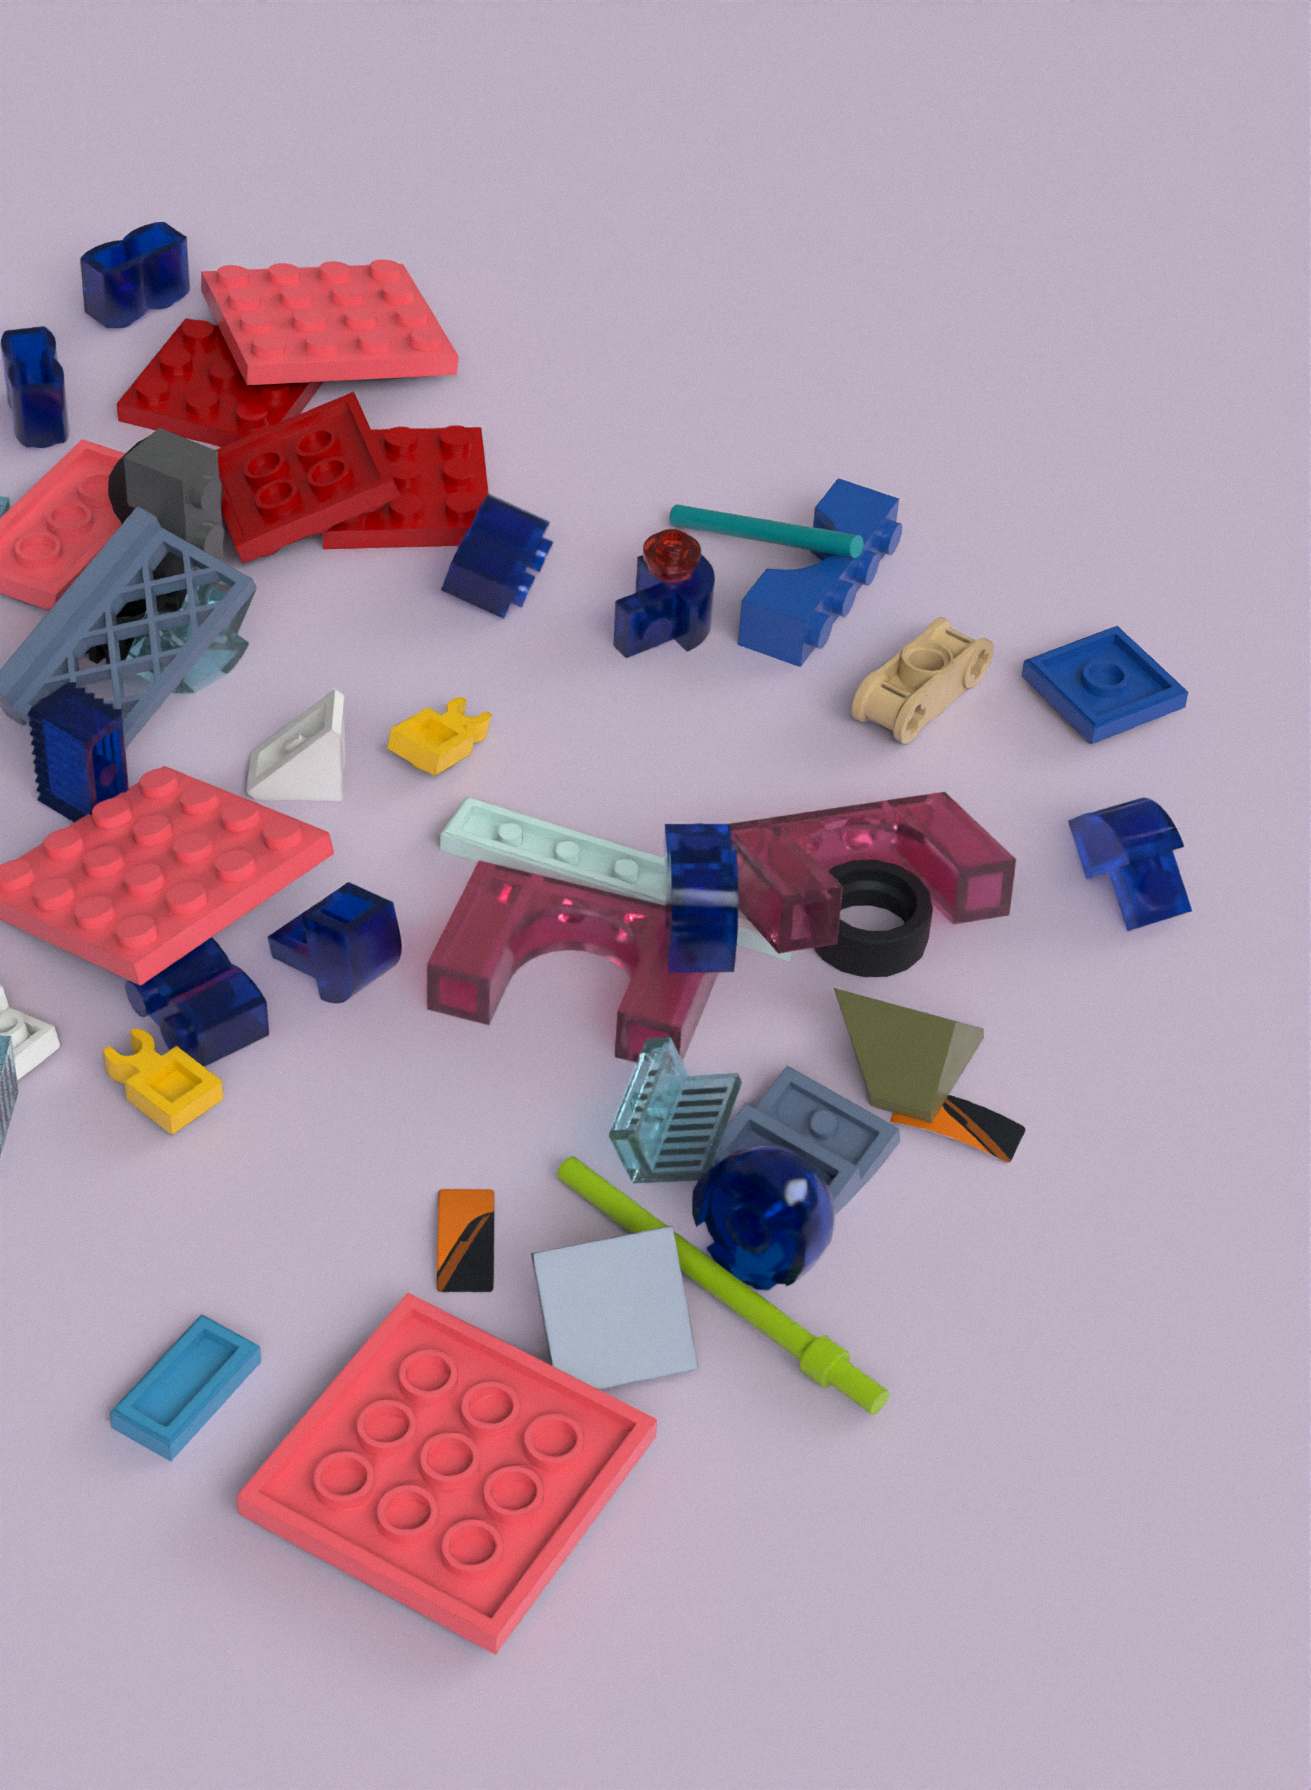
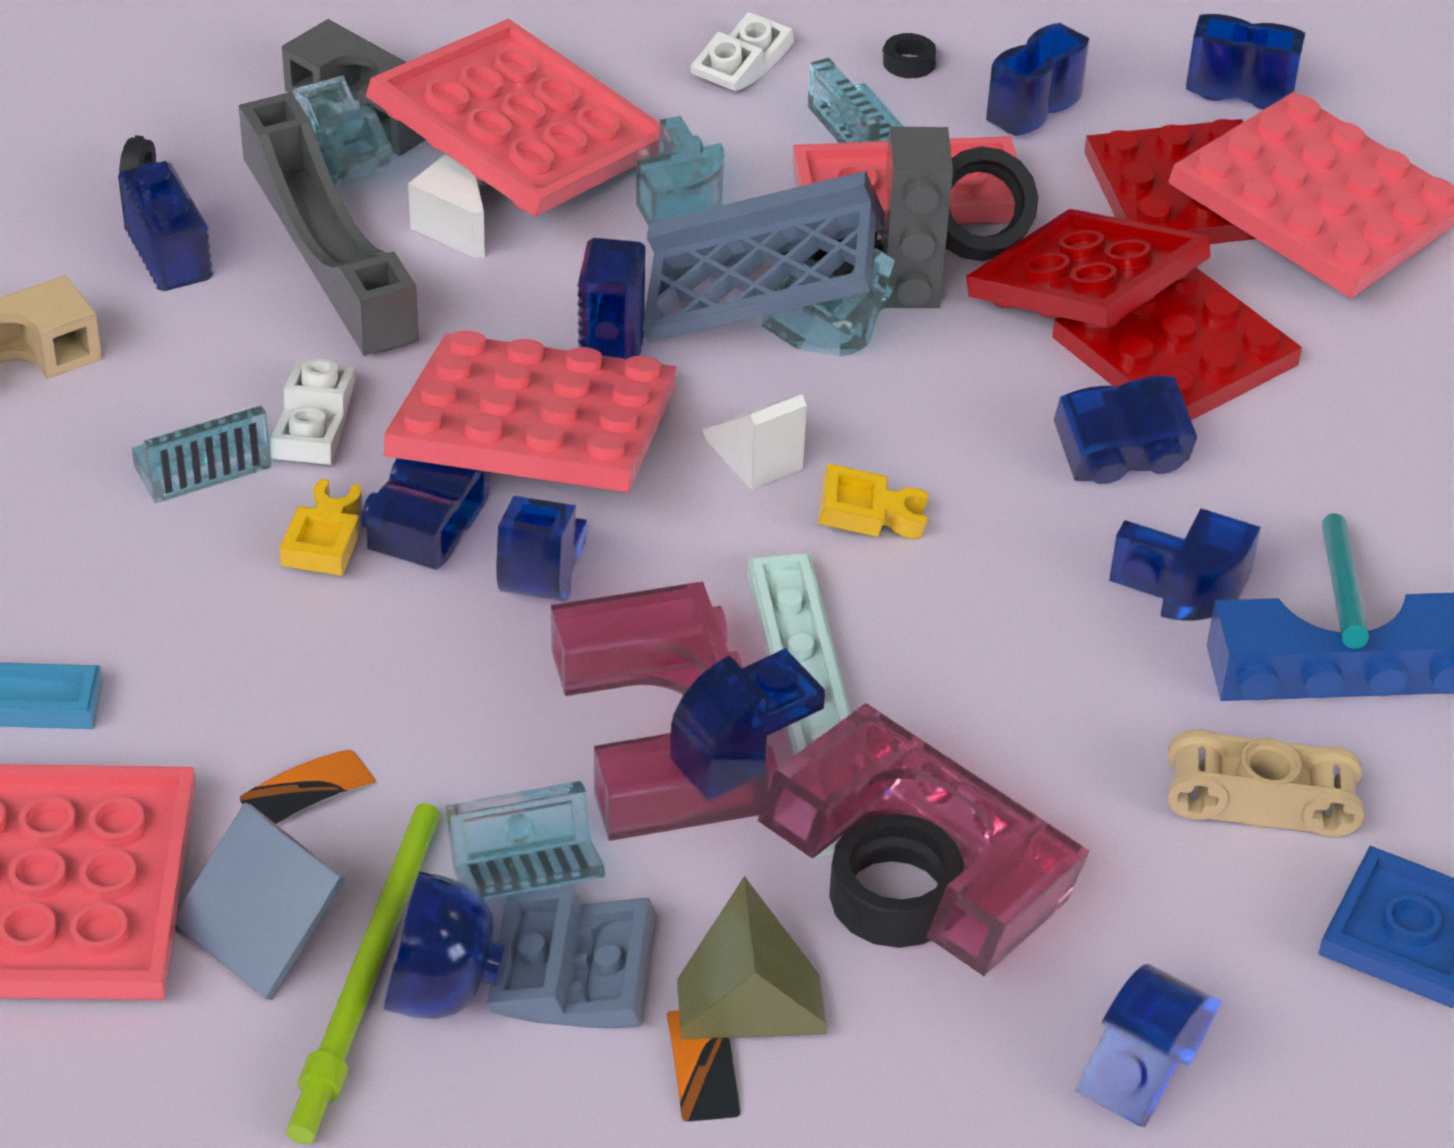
camera: 60 degrees right, 0 degrees up
clear red plate [643,529,701,582] -> none

